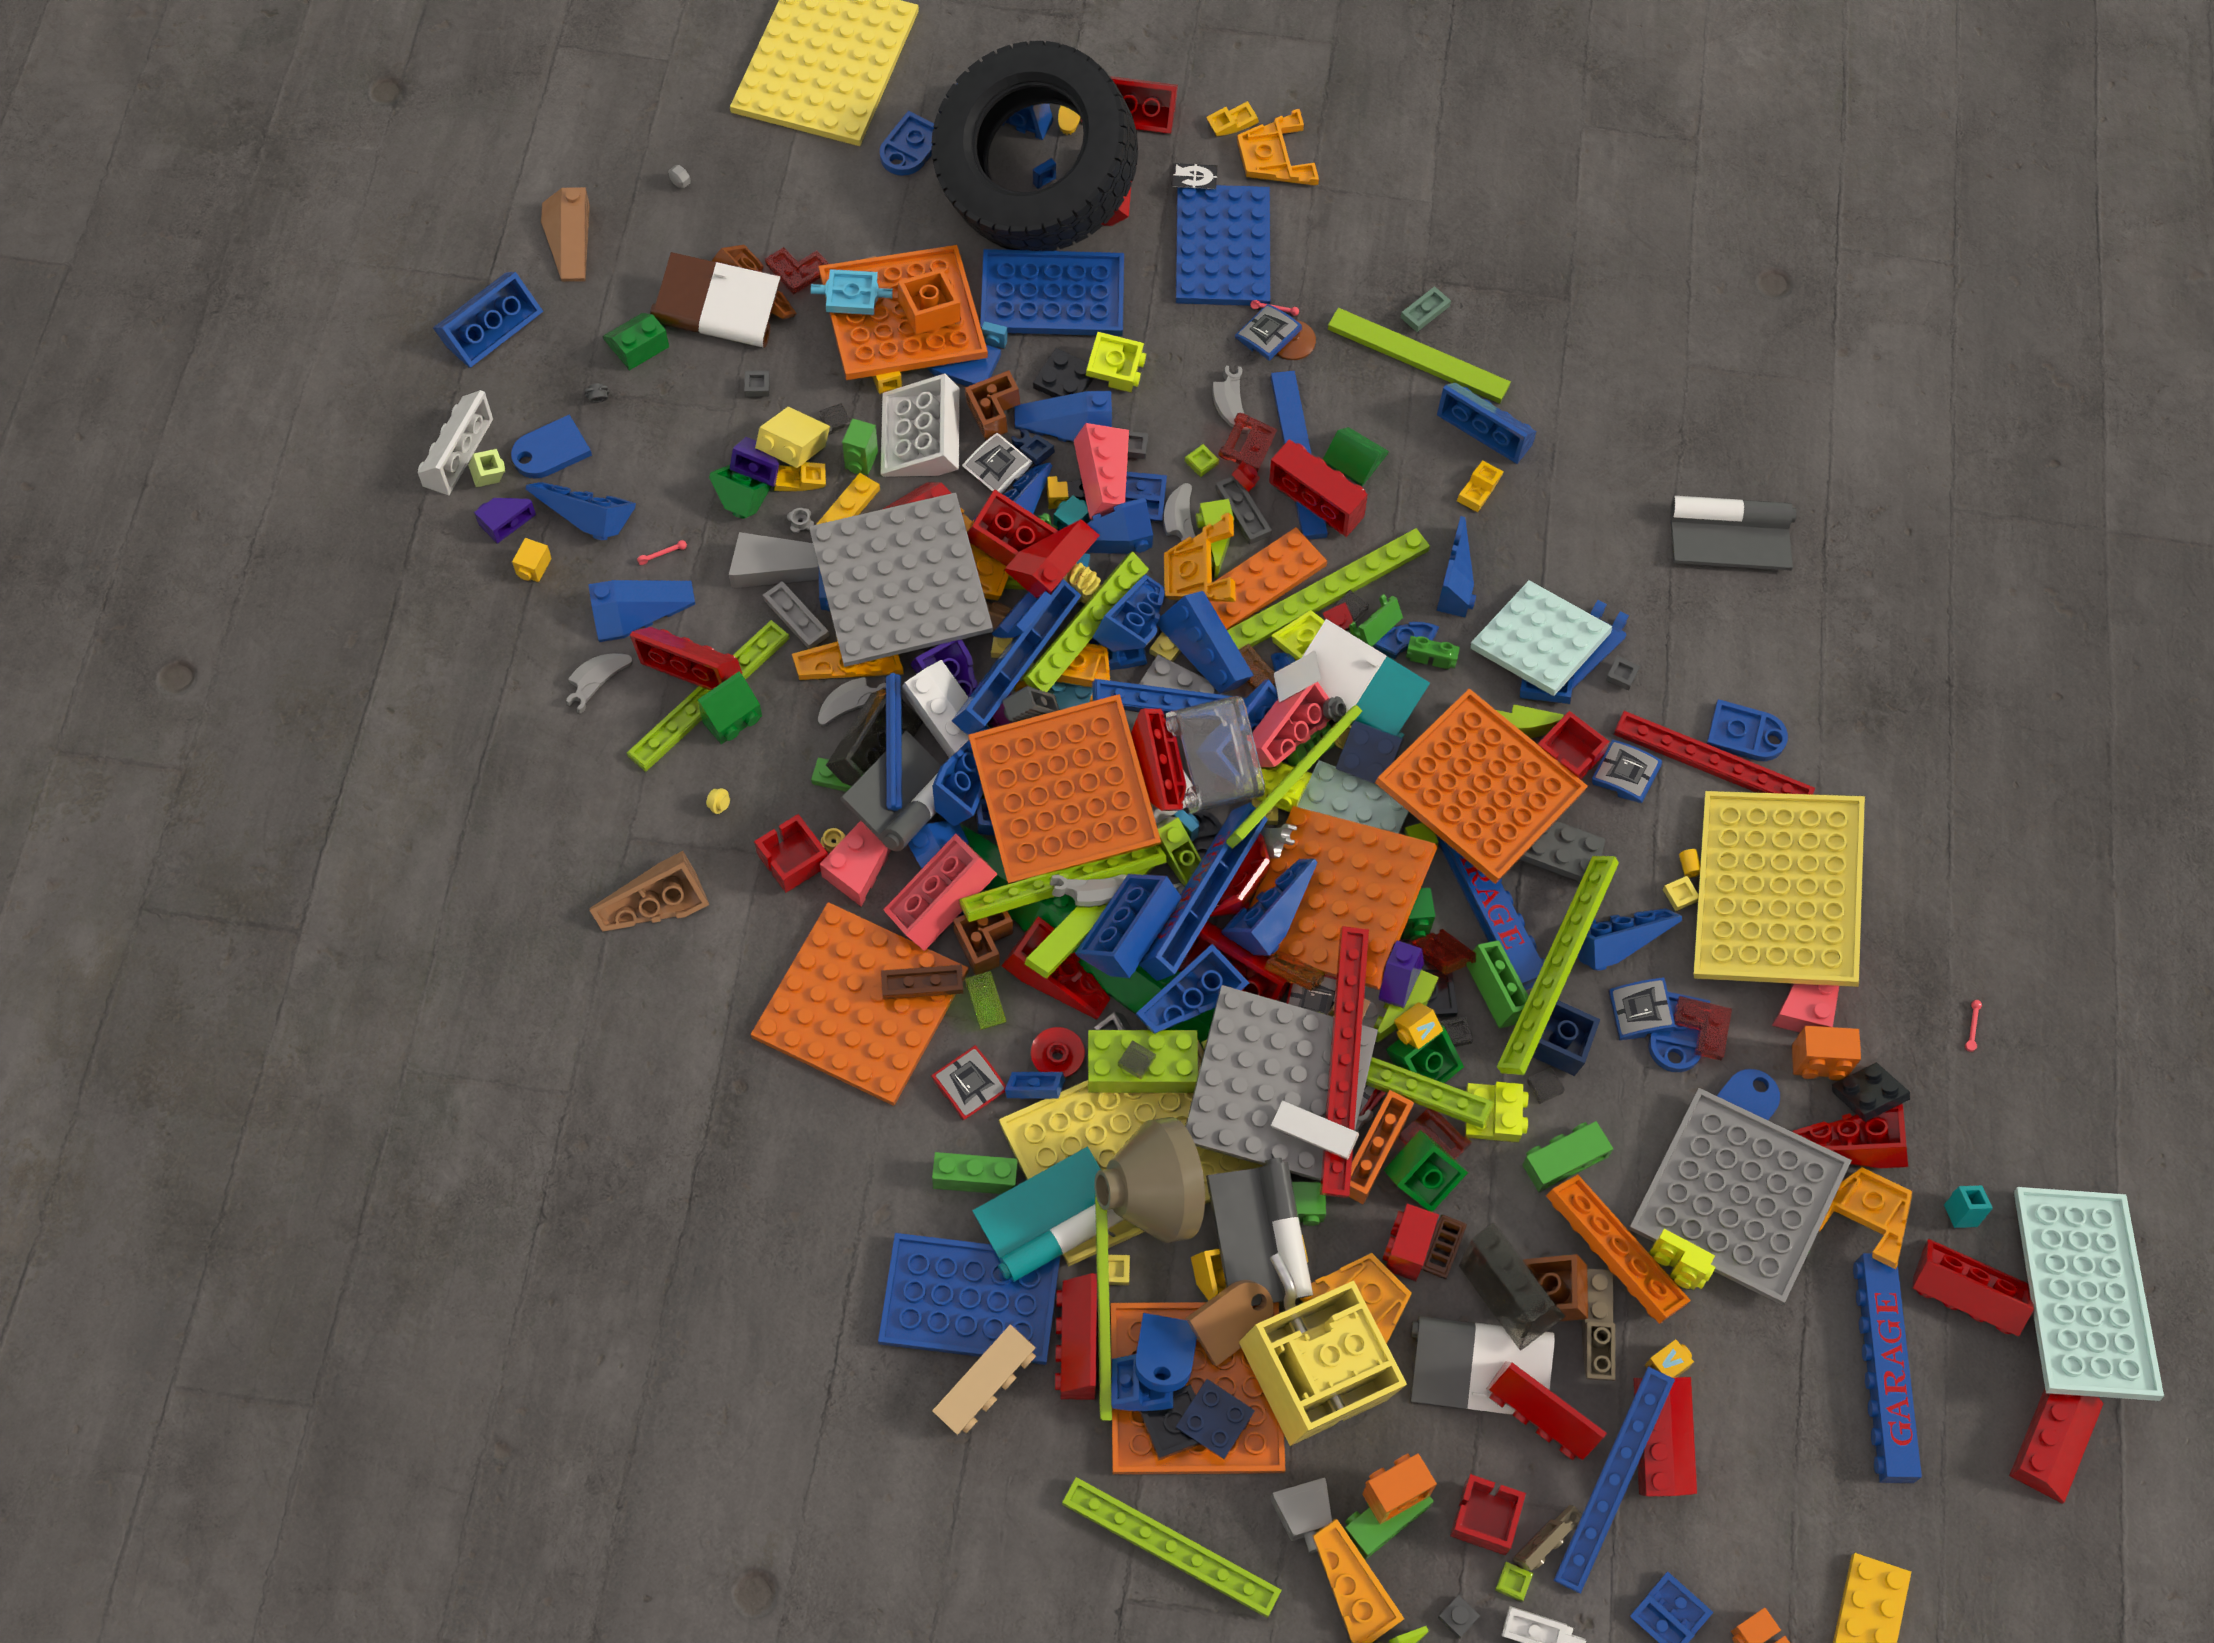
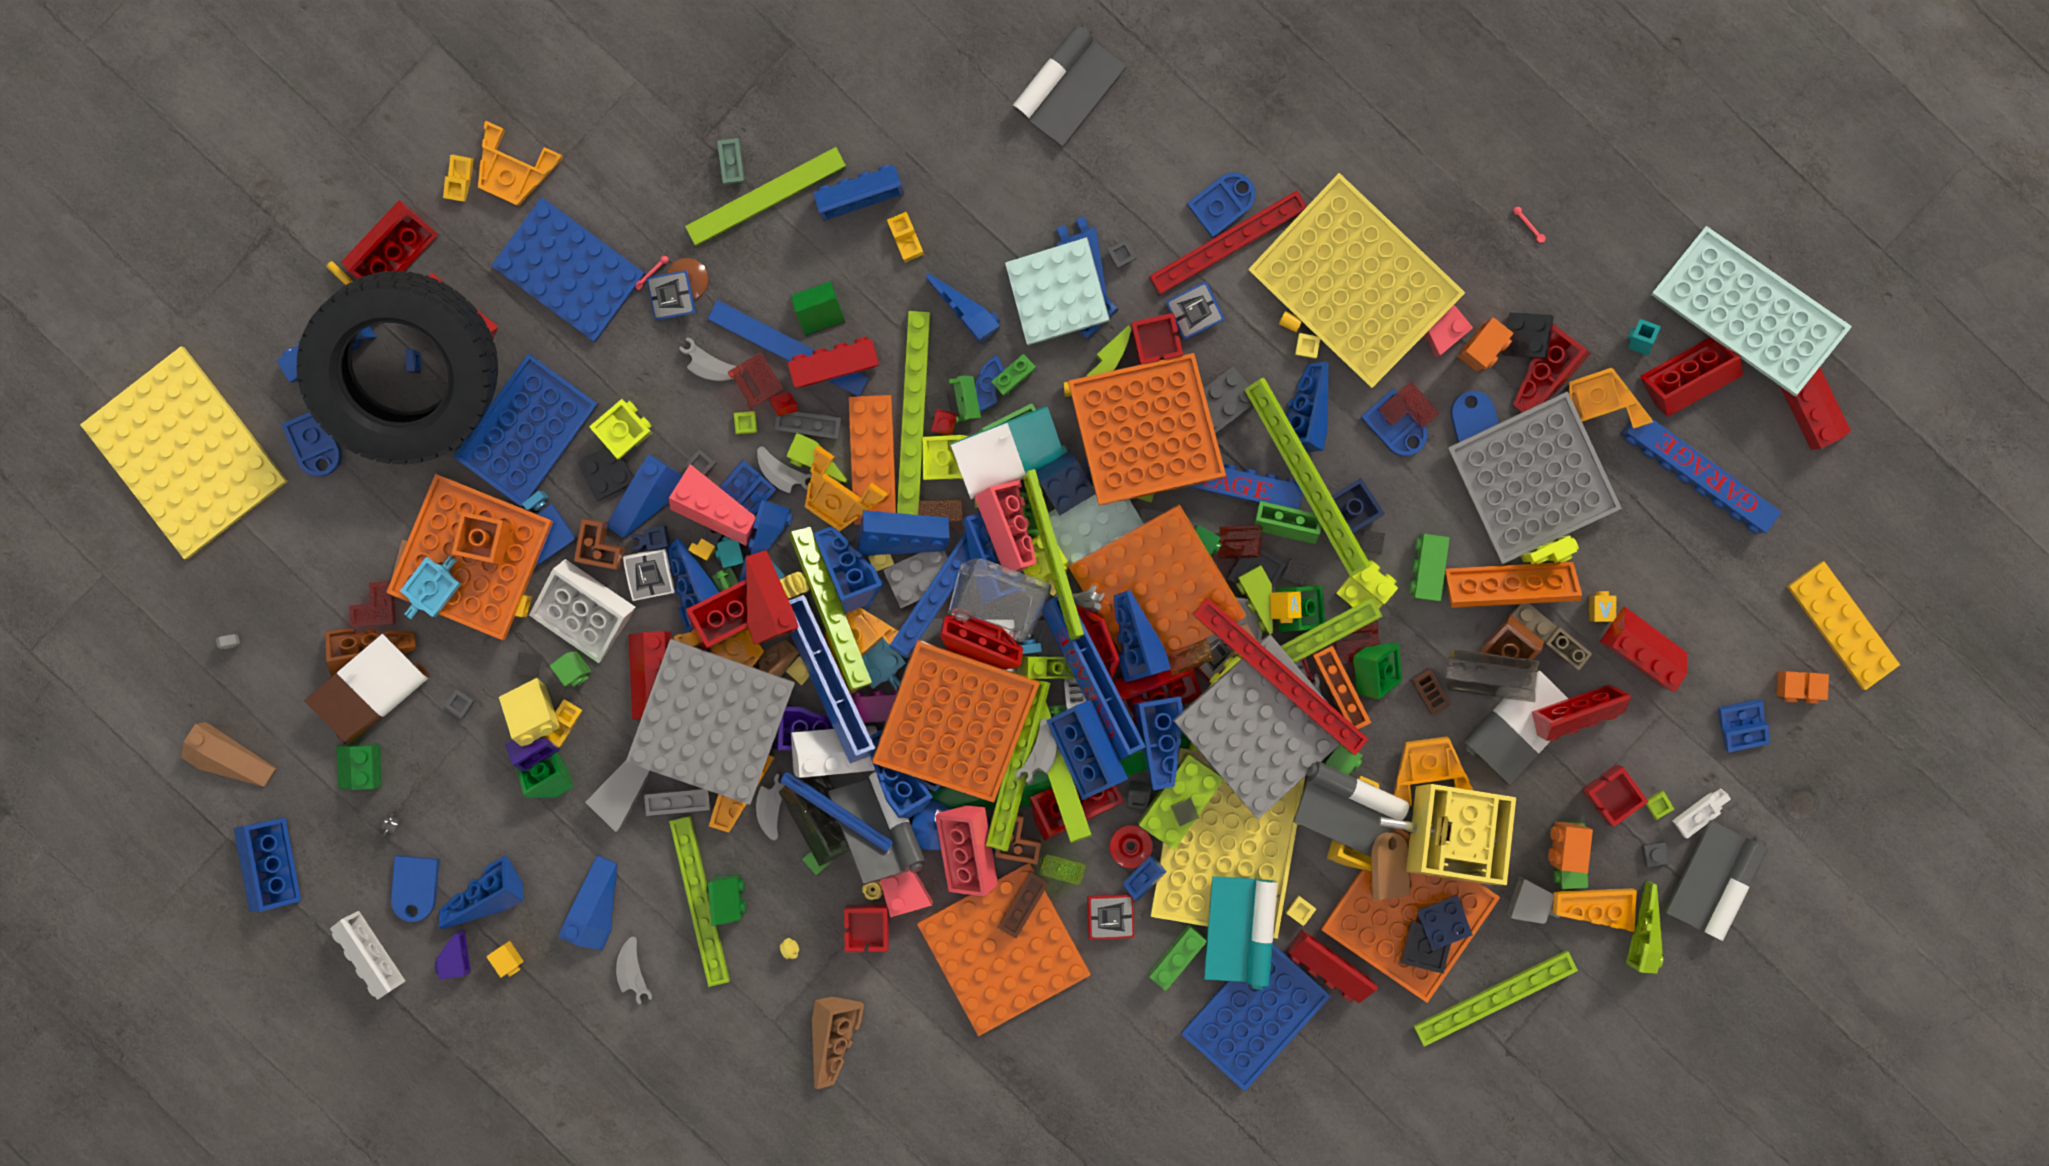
camera: 50 degrees left, 25 degrees up
yellowish green brick [468,449,505,487] -> none
red slope [630,627,742,690] -> none
coral hinge [637,540,687,565] -> none
light grey plate [787,508,814,533] -> none
yellow plate [816,473,880,525] -> none
tan brick [932,1324,1036,1435] -> none
blue slope [991,591,1053,638] -> none
dark grey brick [1003,686,1059,722] -> none
dark tan cone [1095,1117,1205,1243] -> none
lime tile [1095,1193,1112,1421] -> none
blue slope [1111,1354,1173,1411] -> none
blue tile [1134,1313,1197,1392] -> none
sticker [1172,163,1218,189] -> none
blue tile [1271,653,1295,672] -> none
white tile [1271,1100,1359,1160] -> none
white sticker [1274,651,1321,703] -> none
dark grey plate [1323,696,1346,722] -> none
dark purple slope [1379,941,1424,1008] -> none
red piece [1382,1204,1439,1281] -> none
dark tan hinge [1513,1505,1582,1571] -> none
blue tile [1554,1367,1675,1594] -> none
slope [1609,977,1676,1040] -> none

